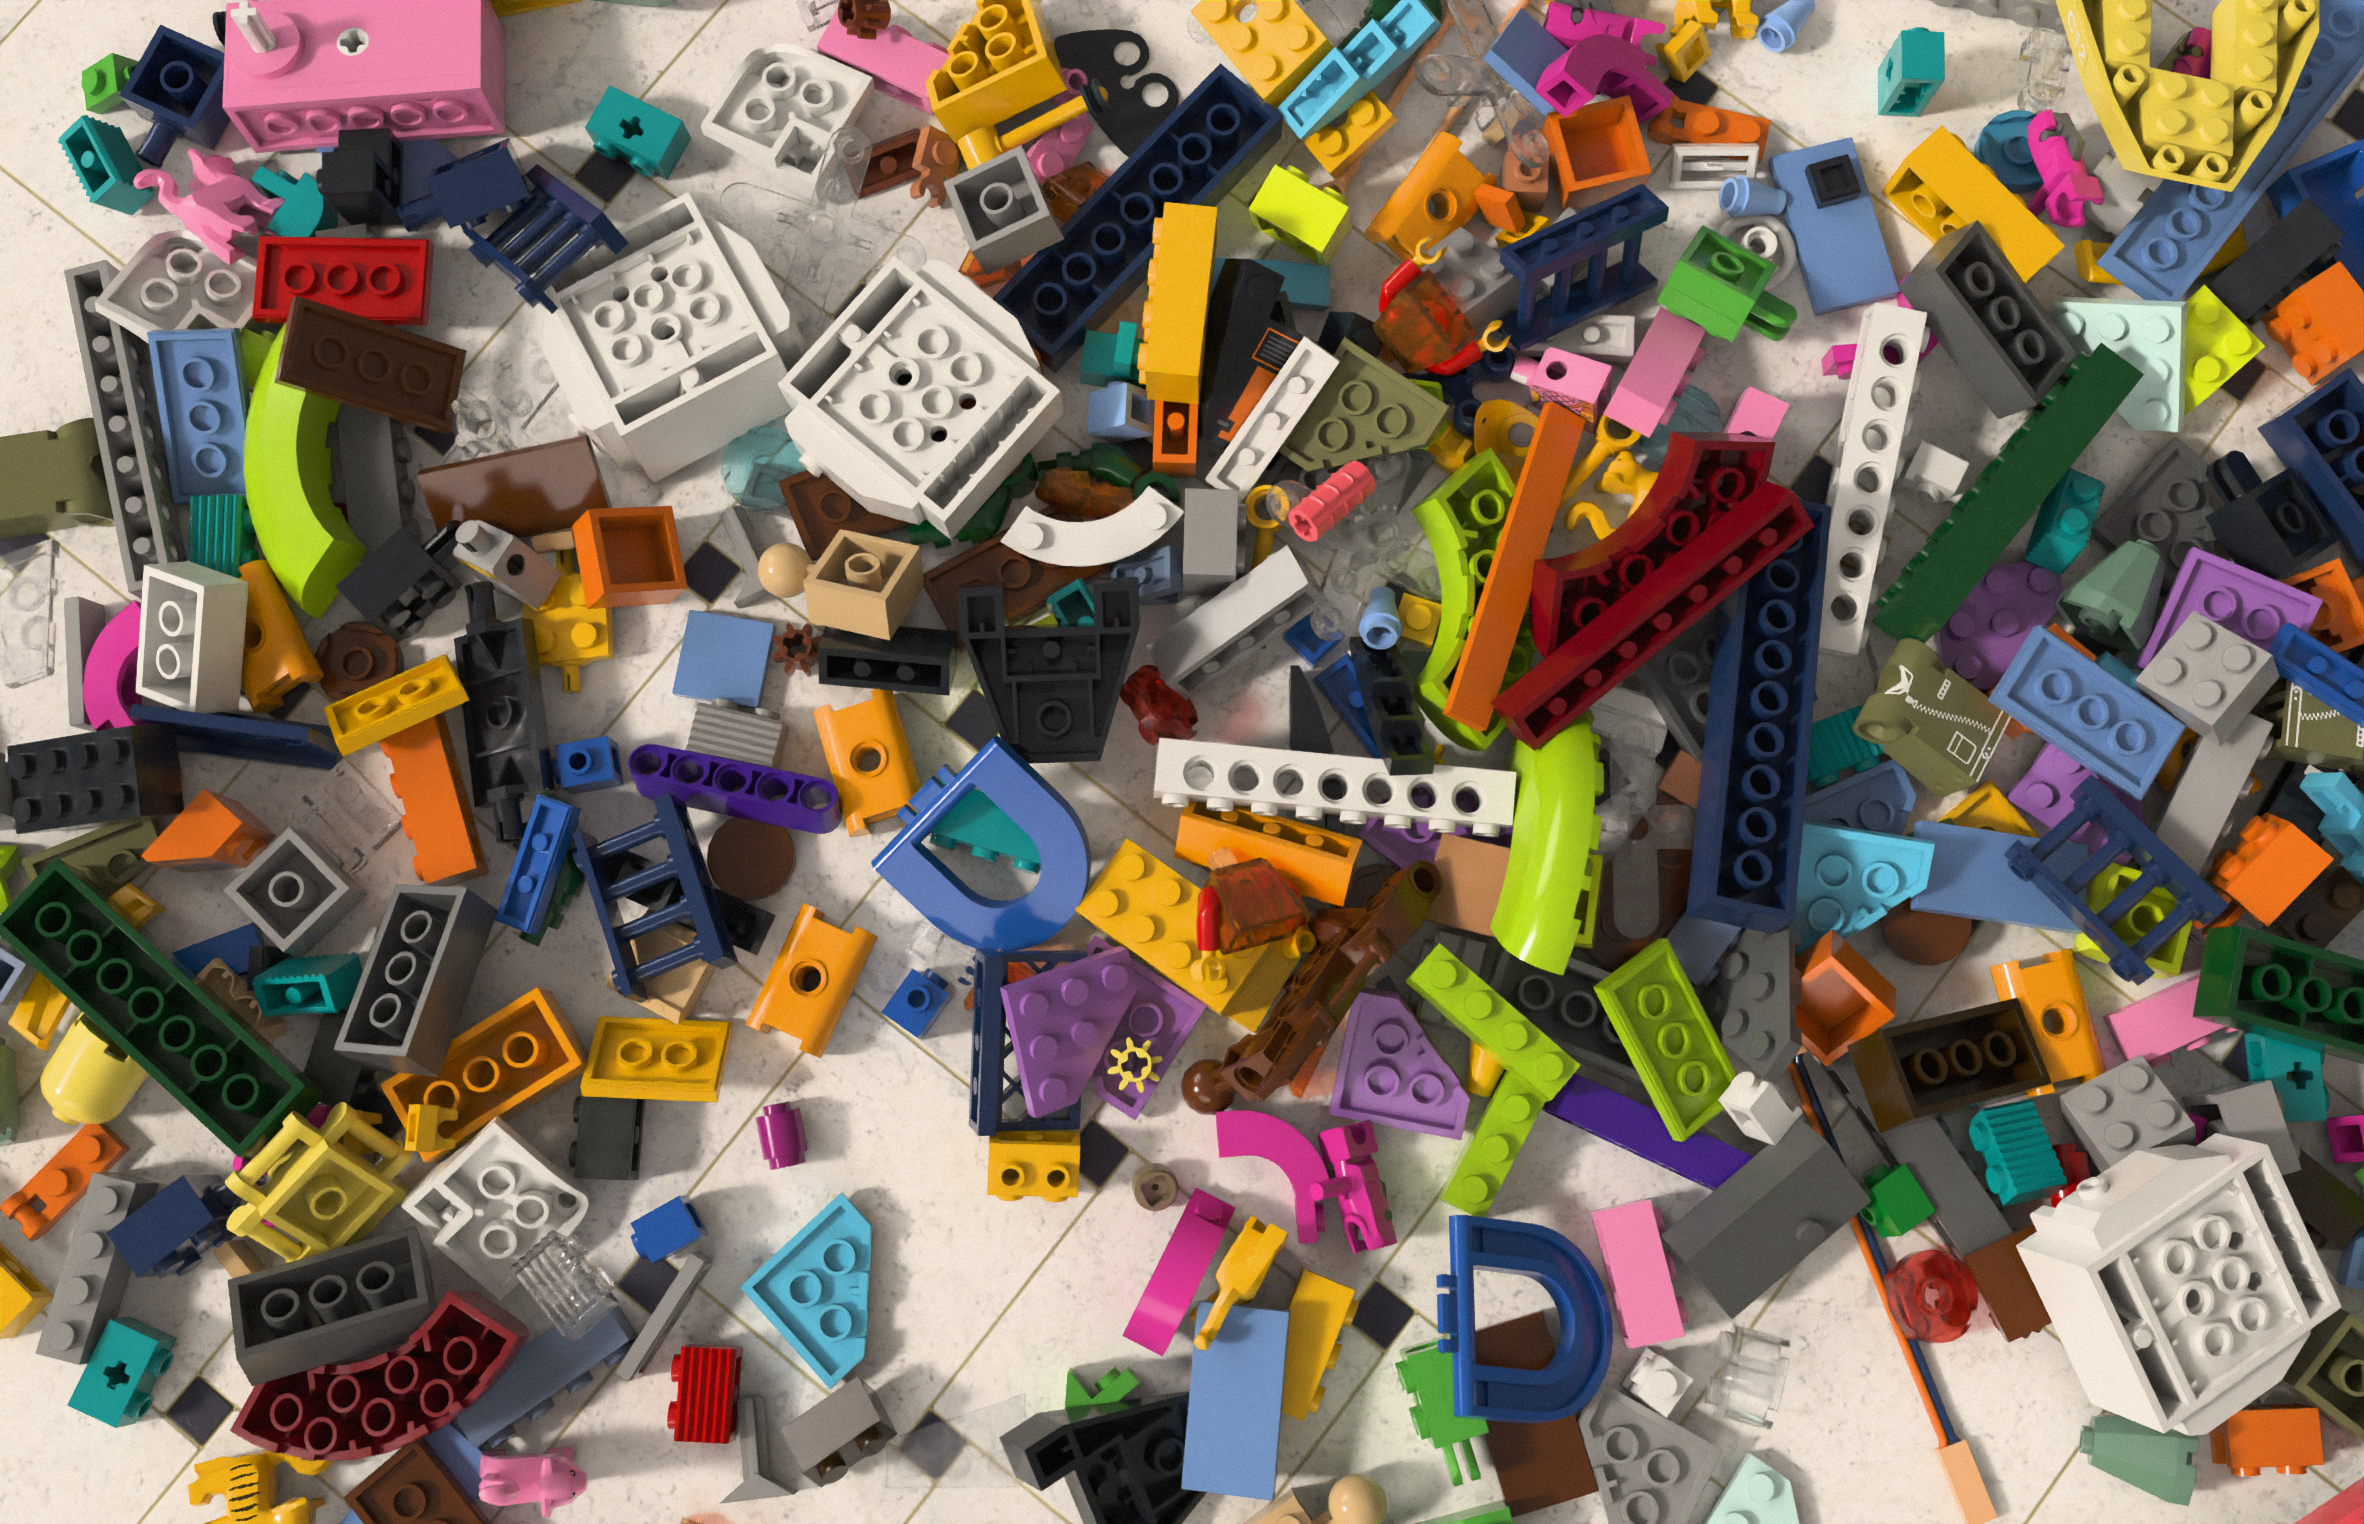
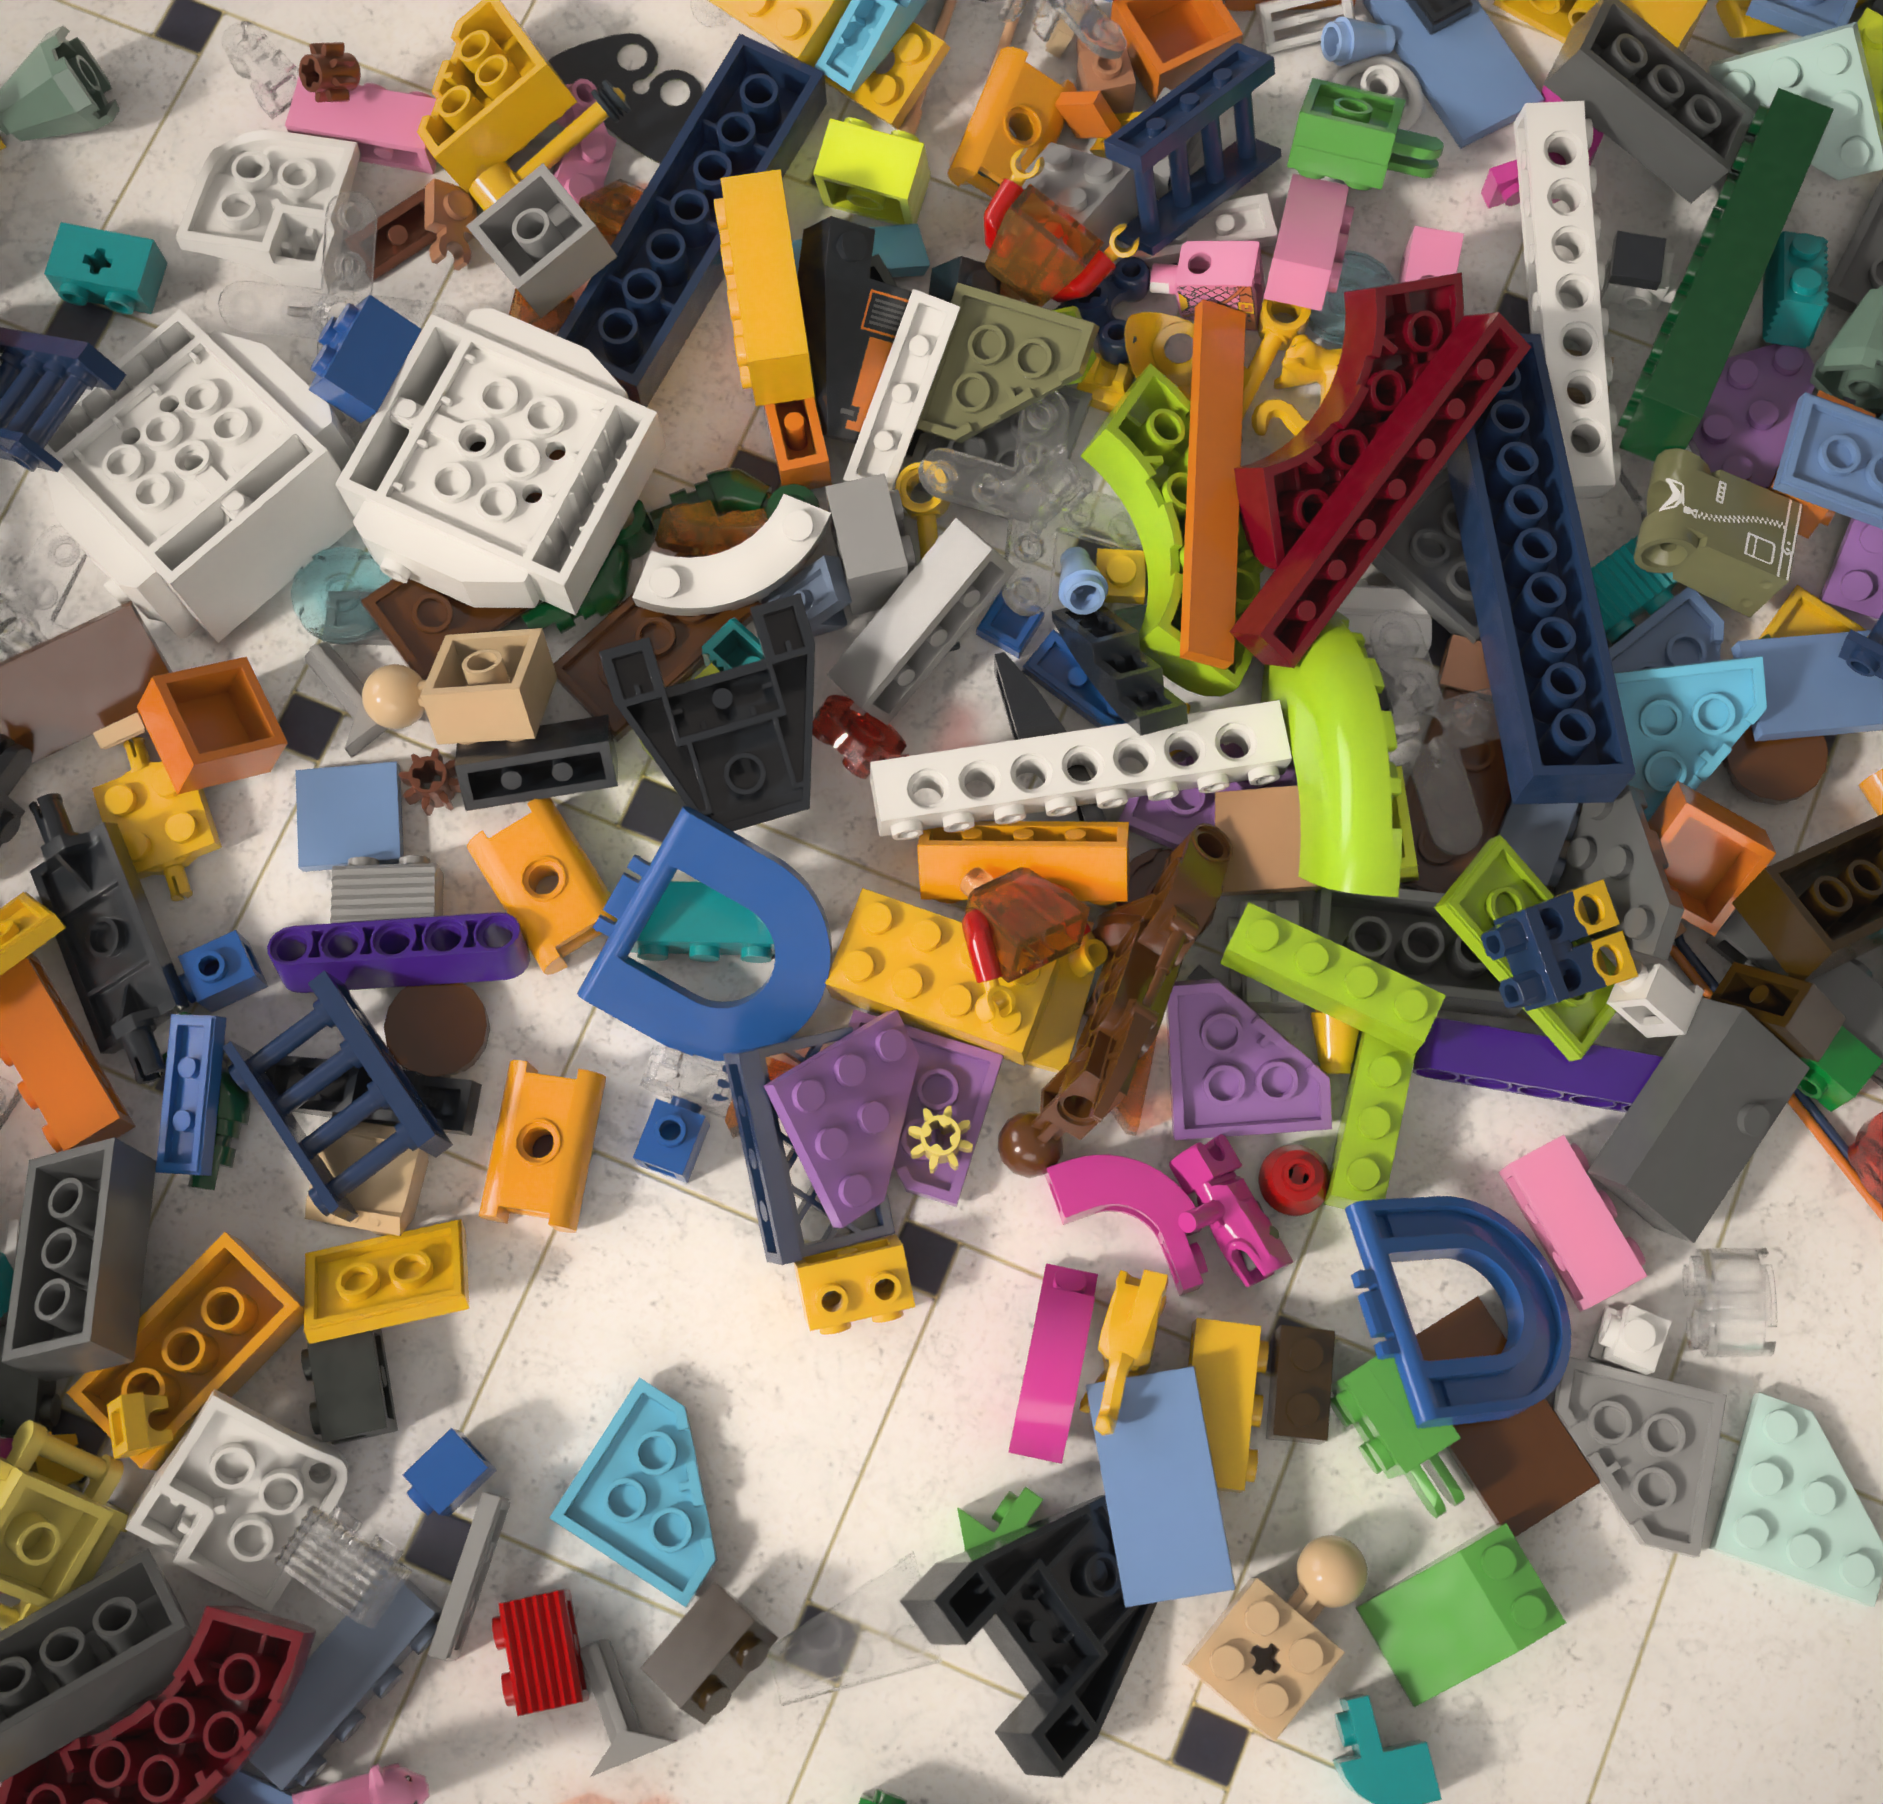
camera: 15 degrees left, 5 degrees down
light grey torso [453,520,562,610] -> none
magenta brick [755,1101,808,1170] -> none
teal brick [1079,321,1148,388] -> none
light blue brick [1087,381,1155,444] -> none
dark tan tile [1132,1163,1179,1211] -> none
coral axle [1288,460,1376,542] -> none
none -> blue brick [308,295,422,424]
none -> red cone [1258,1144,1330,1216]
none -> dark brown brick [1266,1325,1335,1445]
none -> dark blue hips [1481,879,1639,1011]
none -> black tile [1608,231,1666,291]
none -> dark brown brick [1710,962,1846,1062]

